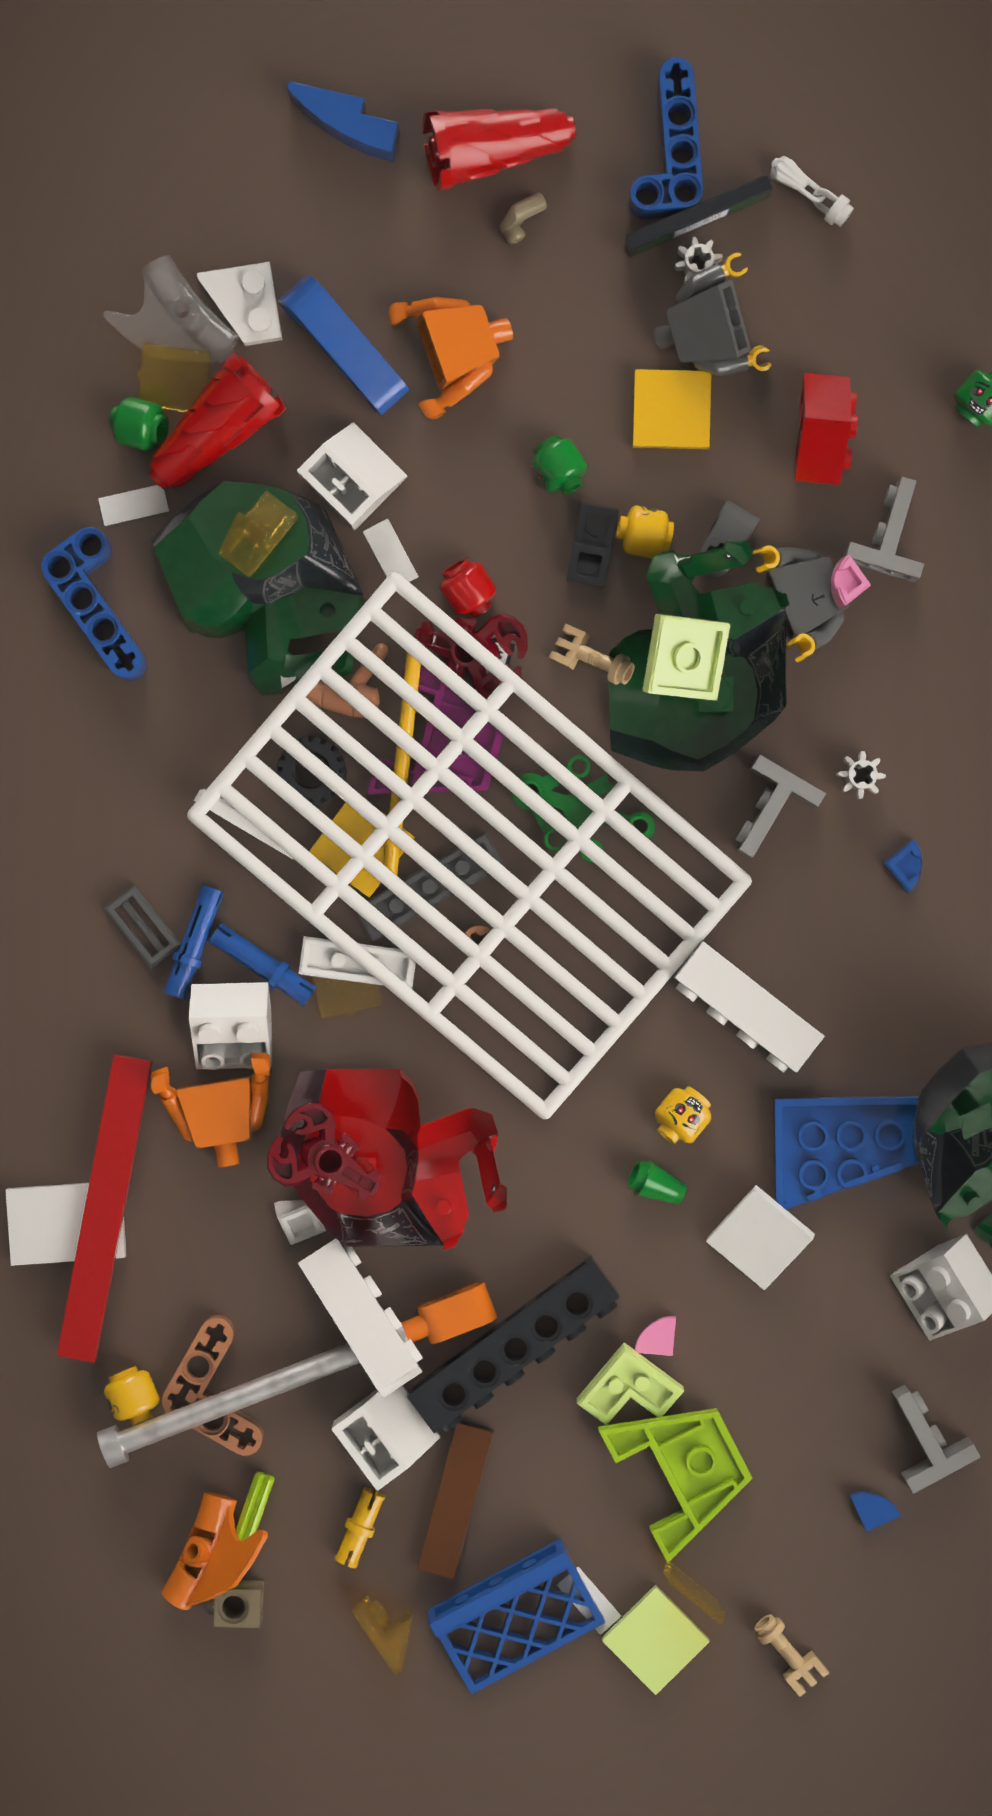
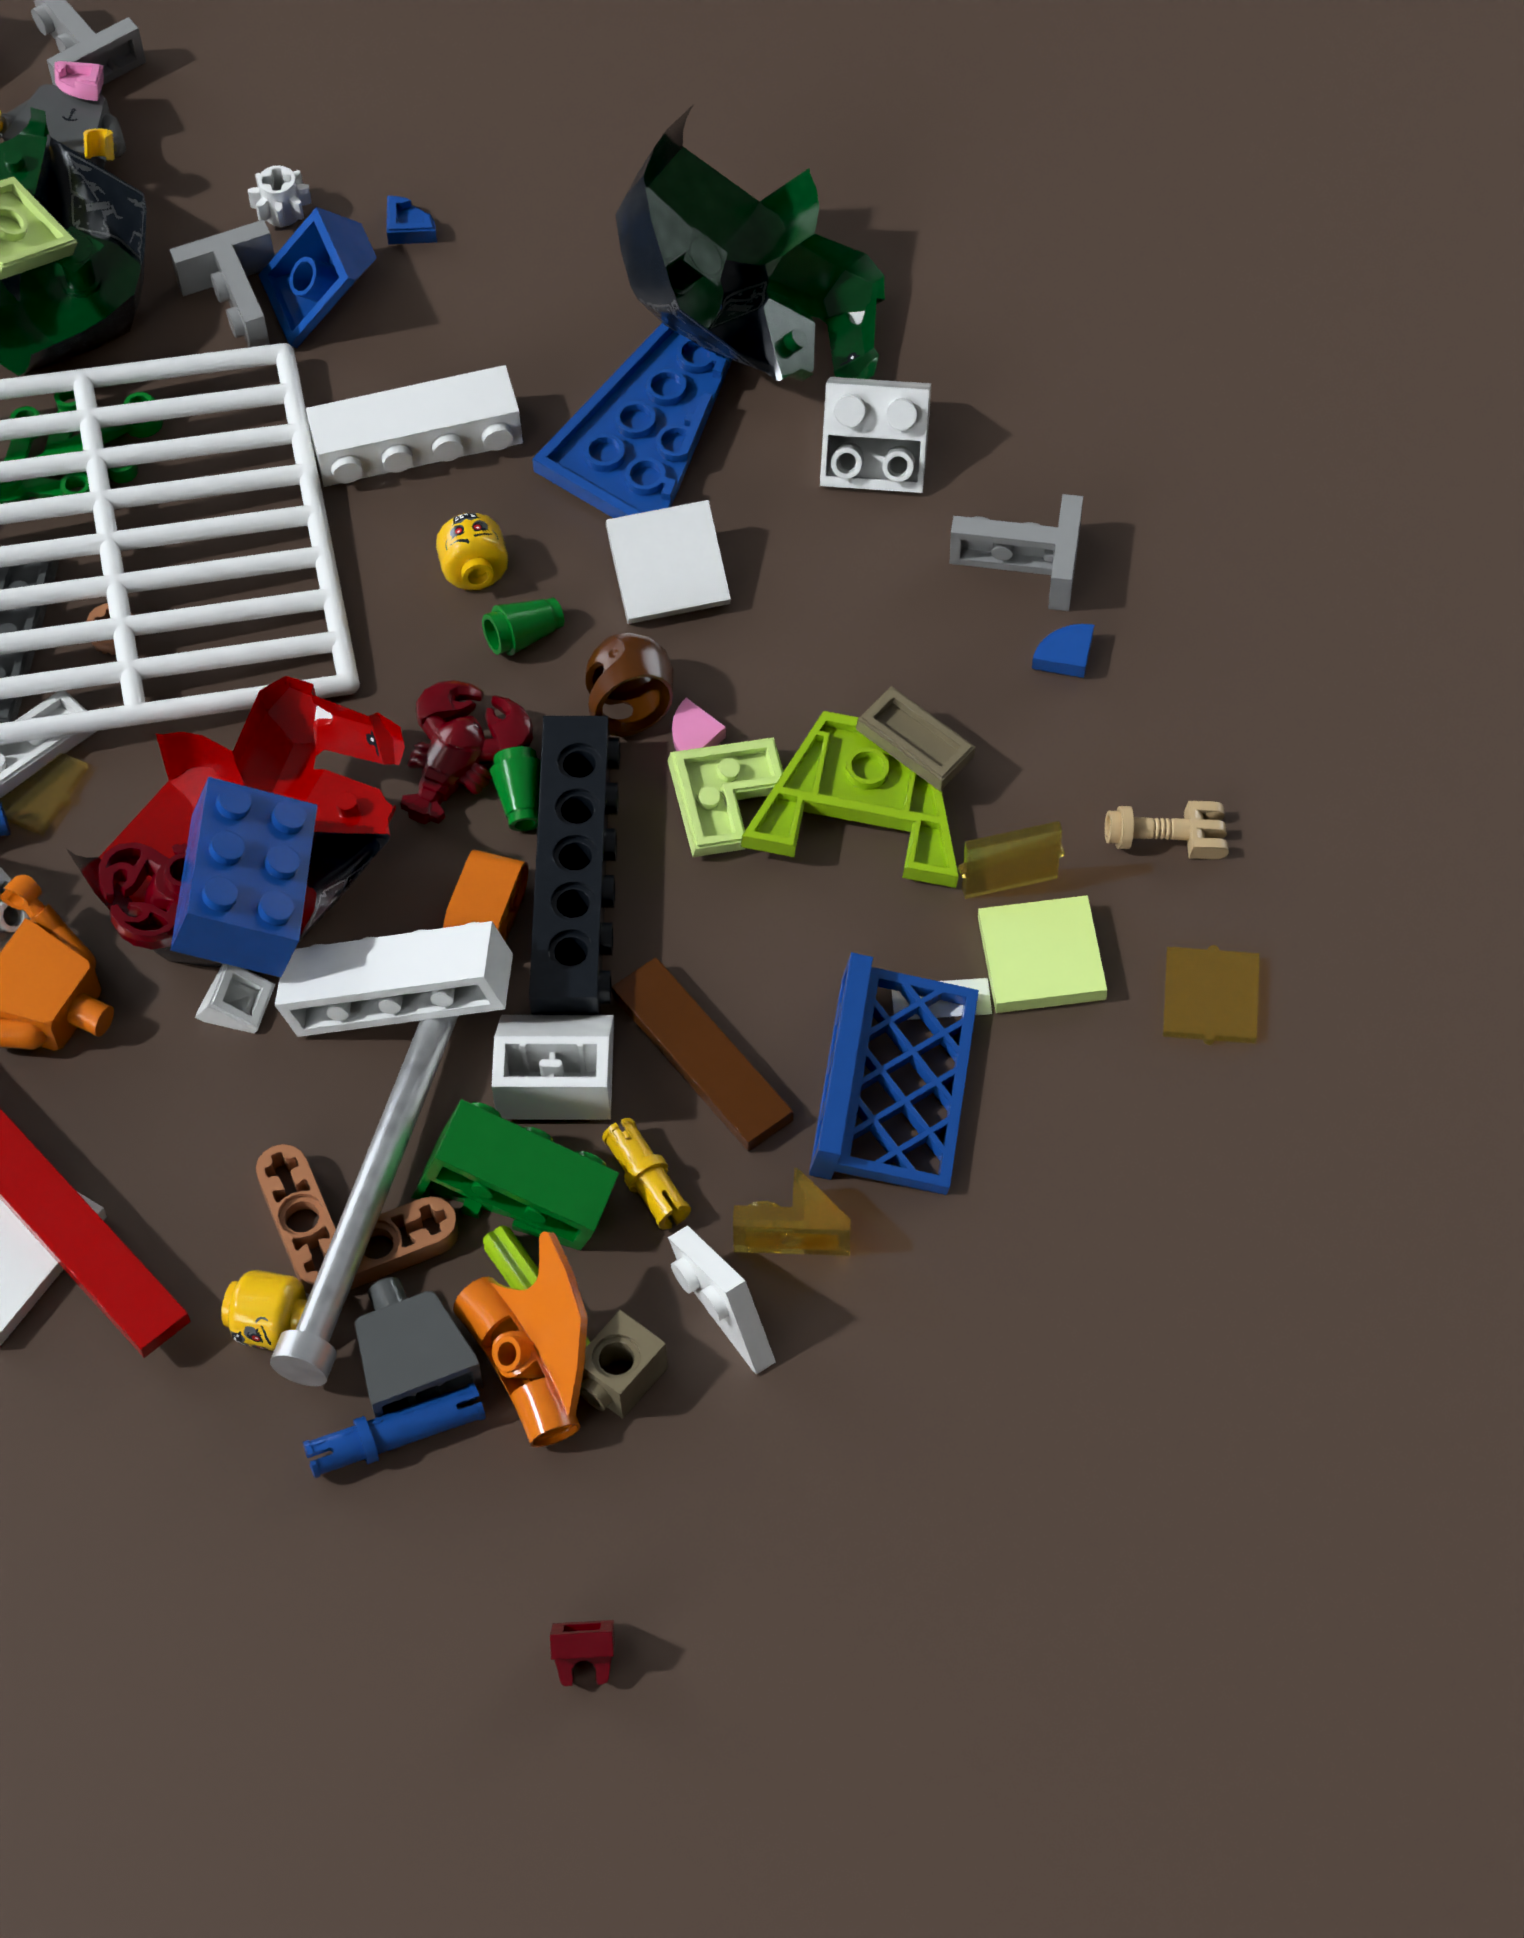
camera: 50 degrees left, 30 degrees down
none -> blue brick [170,777,317,977]
none -> blue slope [259,207,377,348]
none -> blue pin [302,1382,486,1478]
none -> dark grey torso [355,1277,484,1418]
none -> dark red animal [400,680,533,824]
none -> green wedge [411,1099,619,1251]
none -> green cone [490,746,541,831]
none -> dark red tile [550,1620,615,1686]
none -> reddish brown helmet [585,632,673,737]
none -> white wing [668,1225,776,1375]
none -> dark tan tile [856,686,976,791]
none -> clear yellow piece [1163,945,1260,1045]

